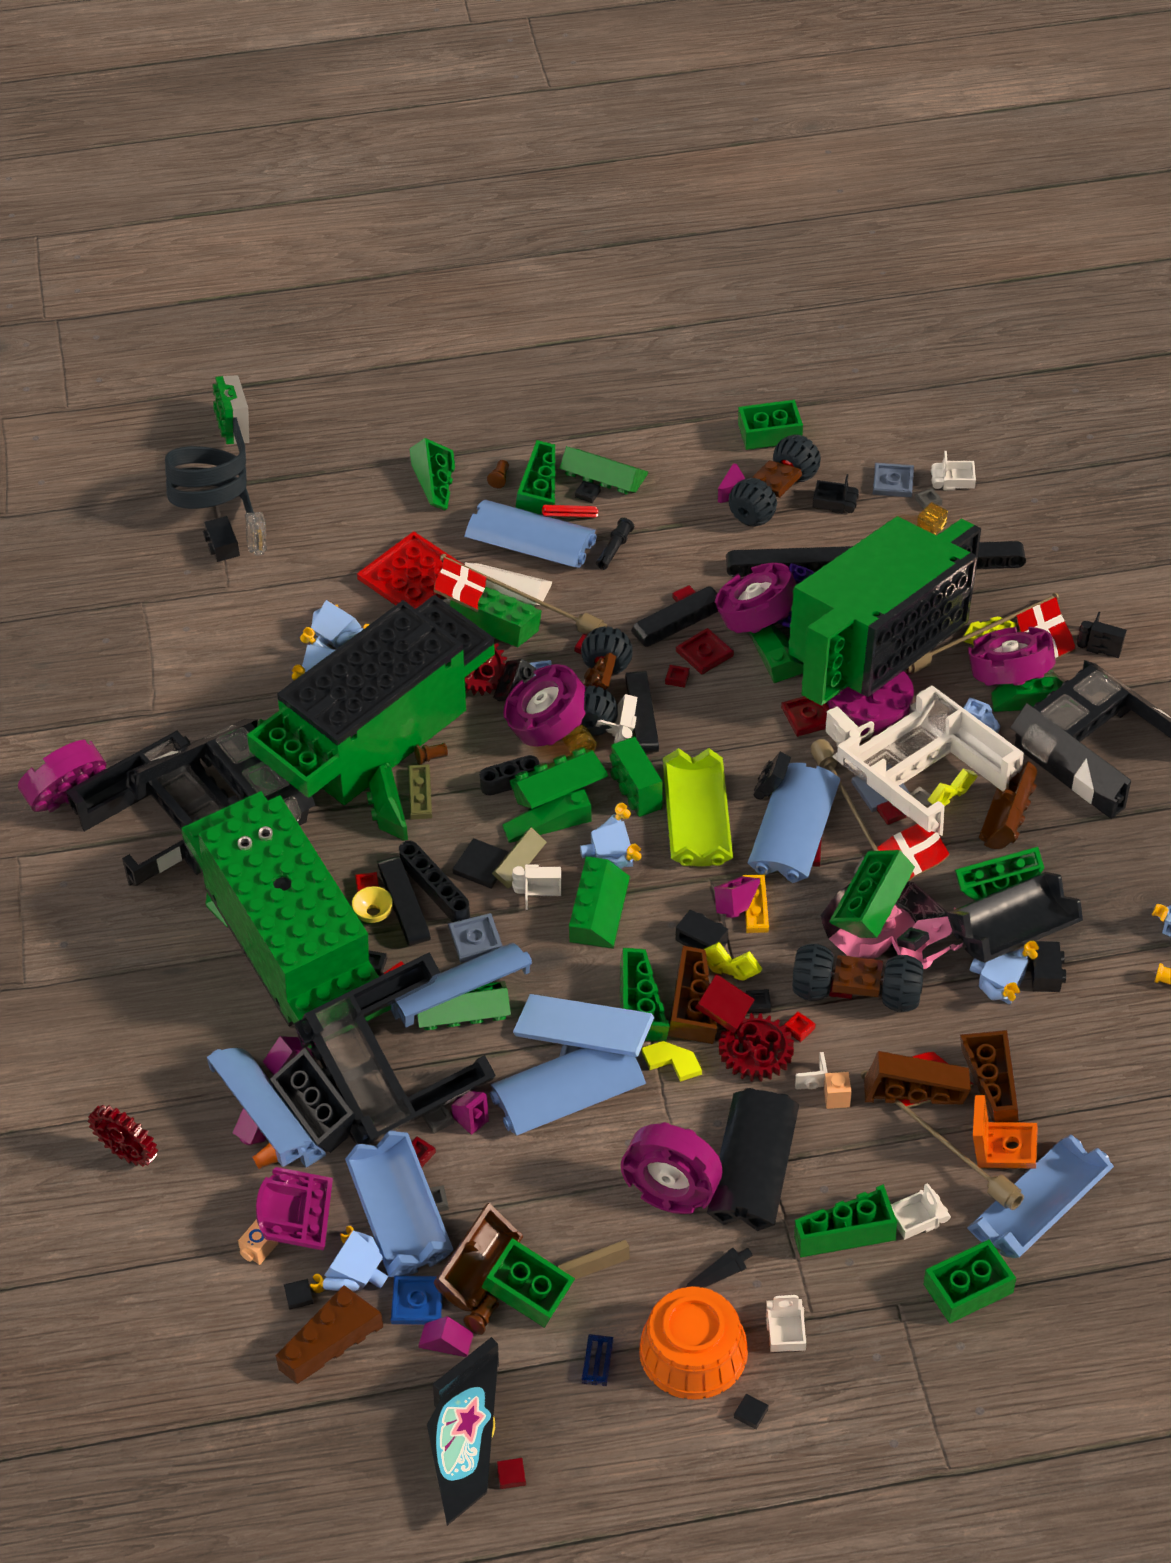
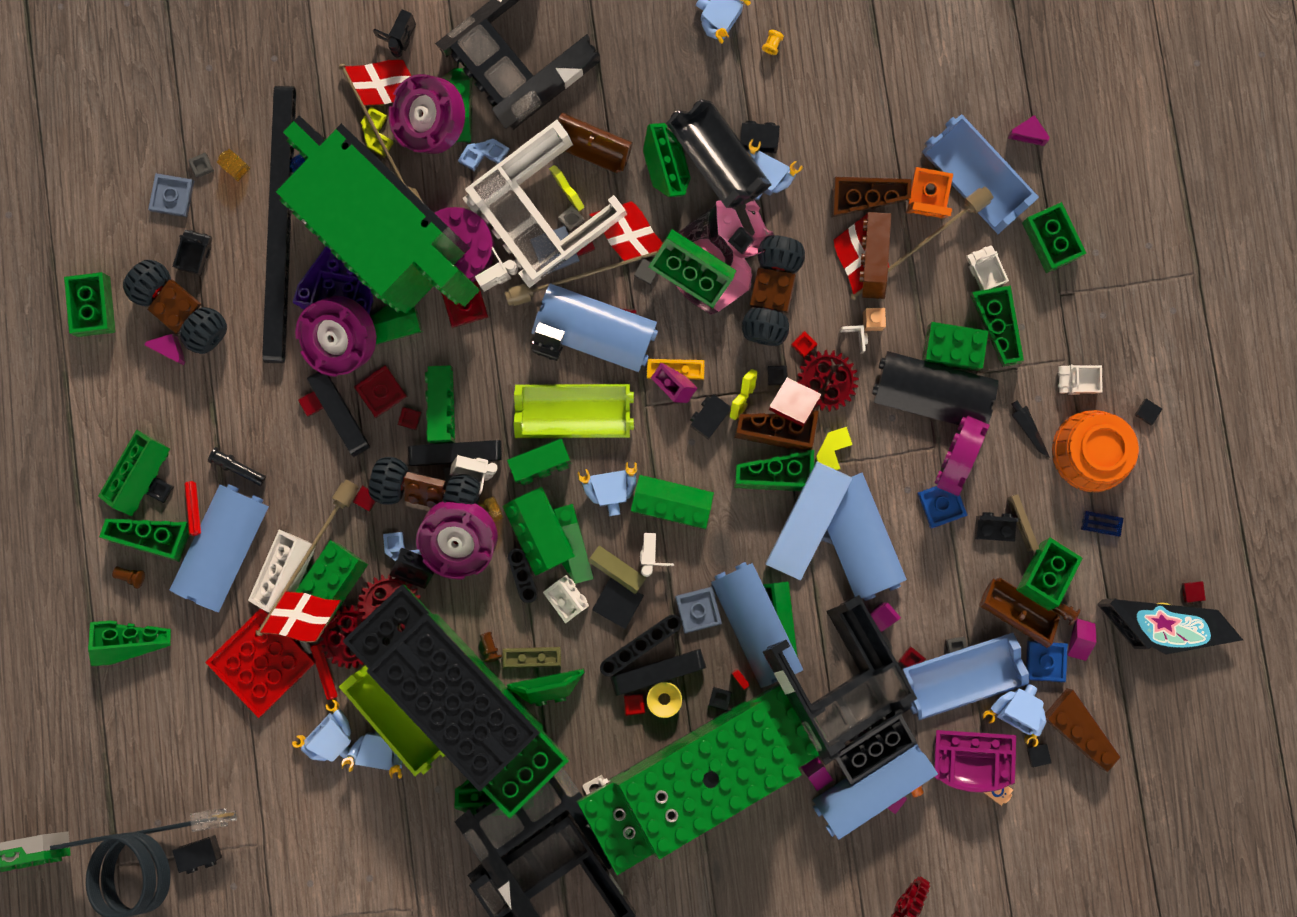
camera: 90 degrees left, 35 degrees up
white piece [931,451,976,490] -> none
none -> green wedge [425,365,456,444]
none -> white bracket [543,575,589,623]
none -> blue tile [917,486,968,529]
none -> green brick [922,322,988,372]
none -> black bracket [975,512,1019,542]
none -> magenta slope [1007,115,1050,146]

